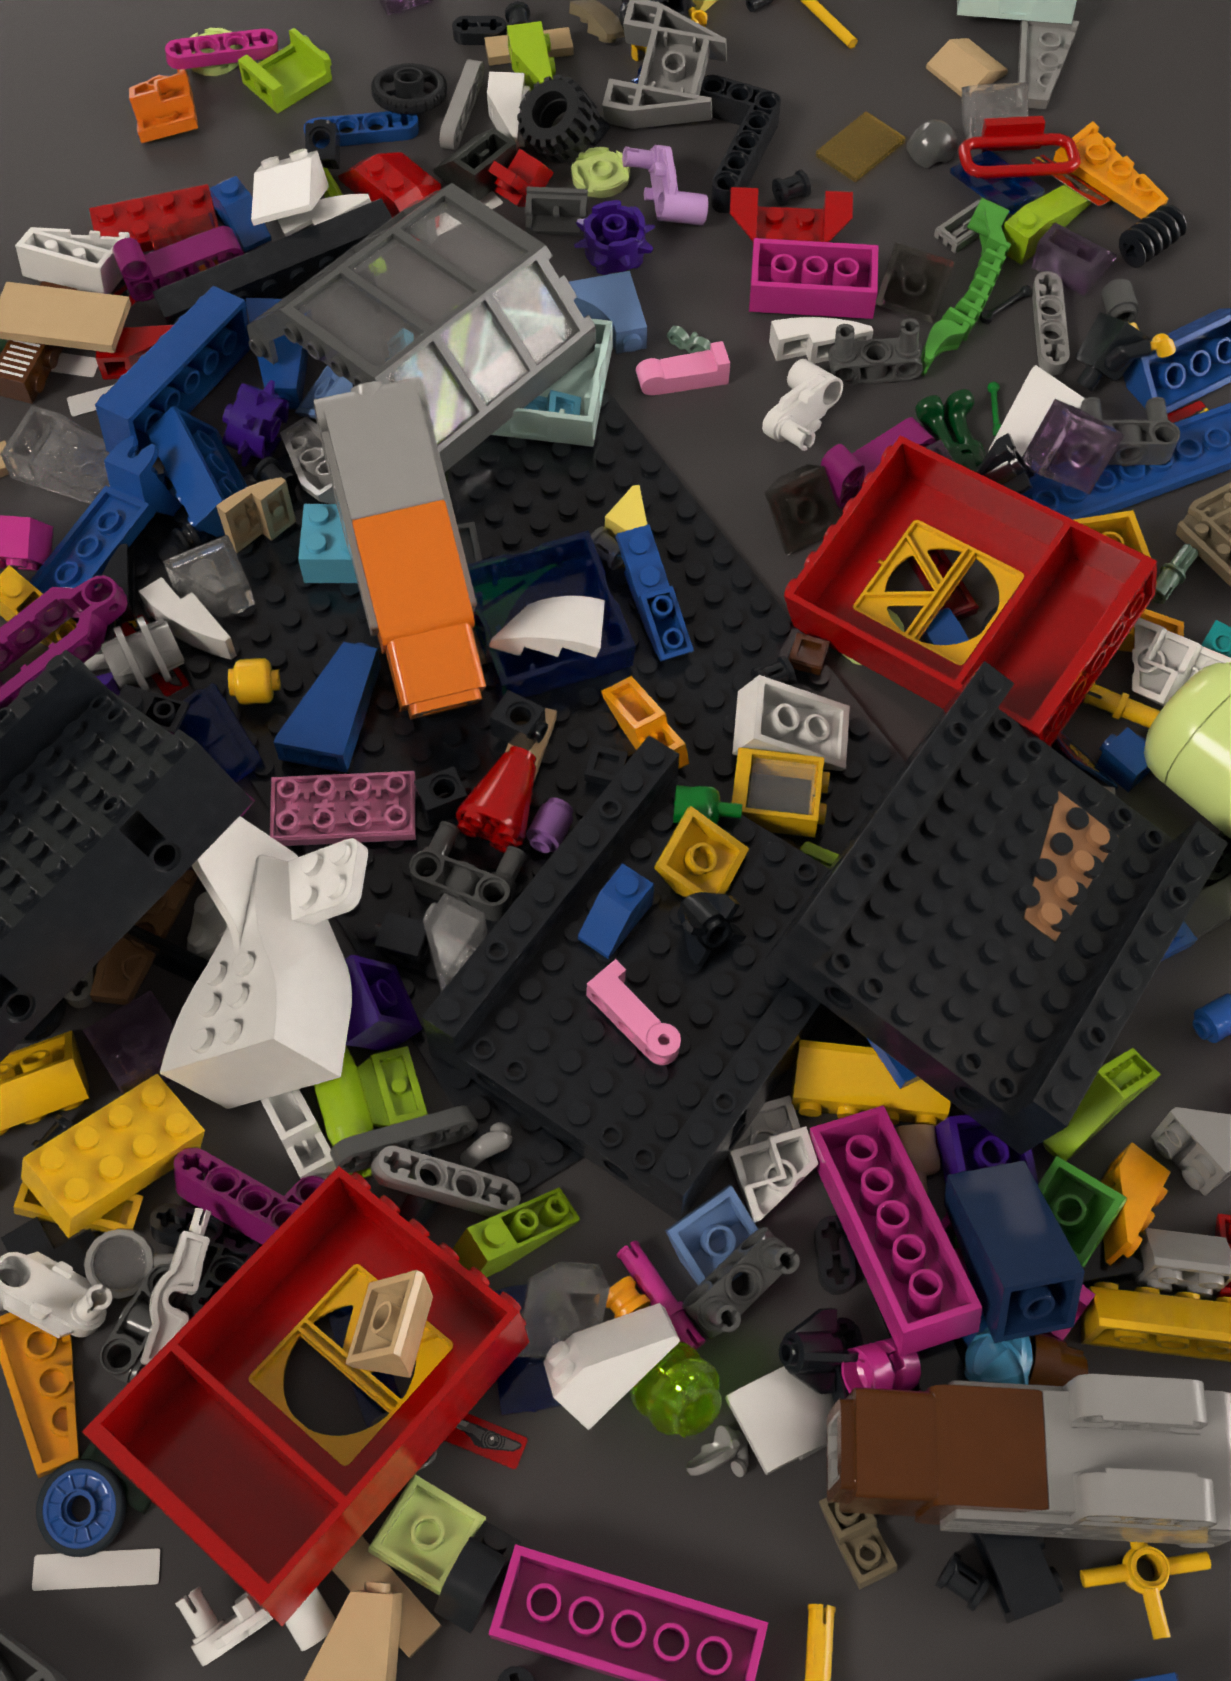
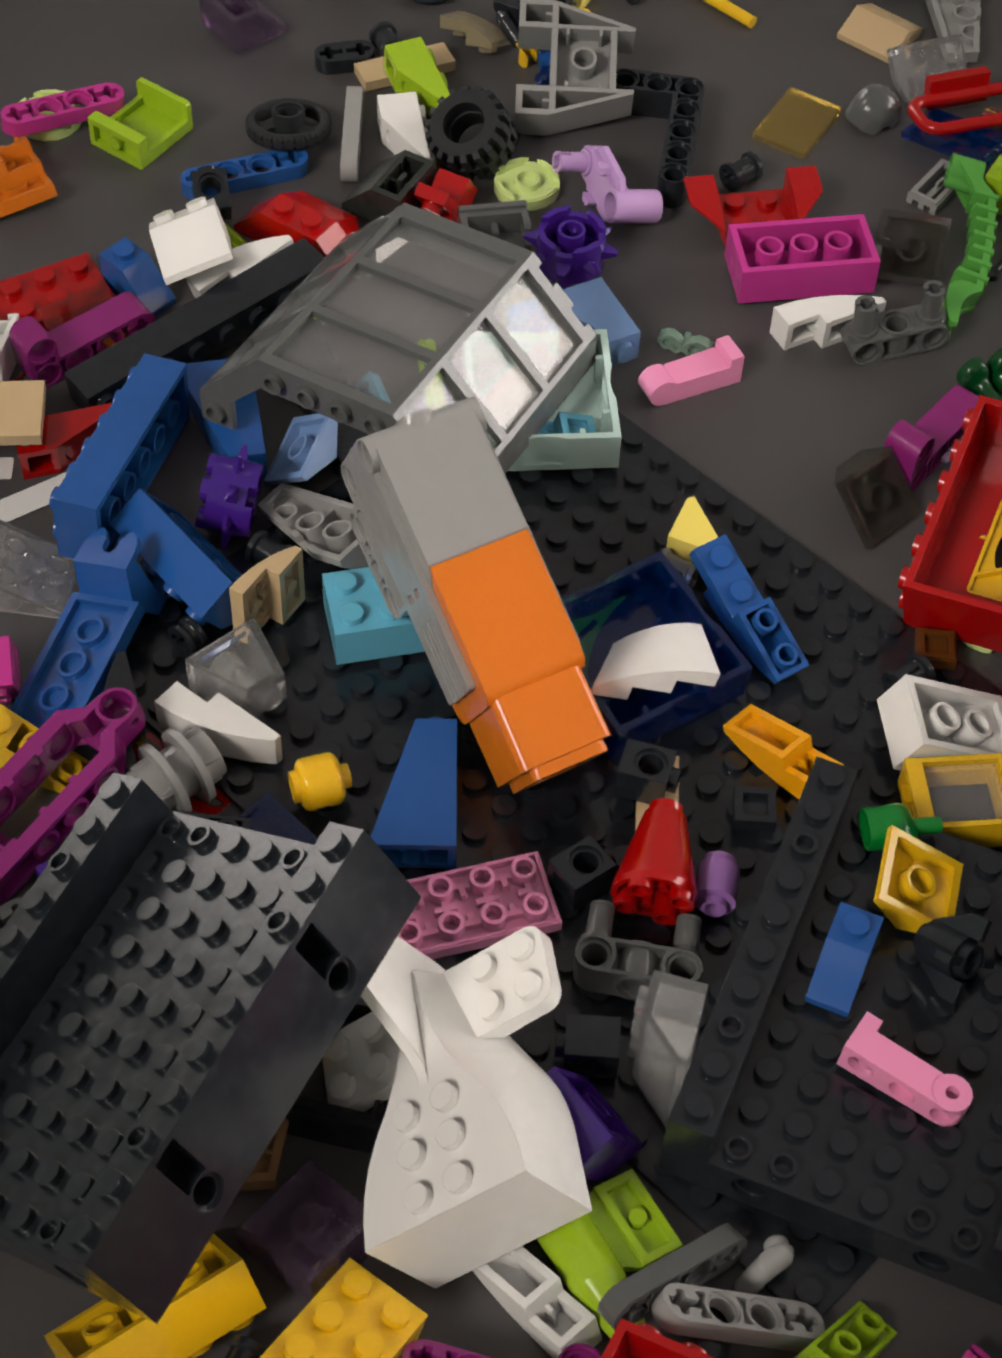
camera: 15 degrees left, 10 degrees down
white piece [762,359,843,451] -> none

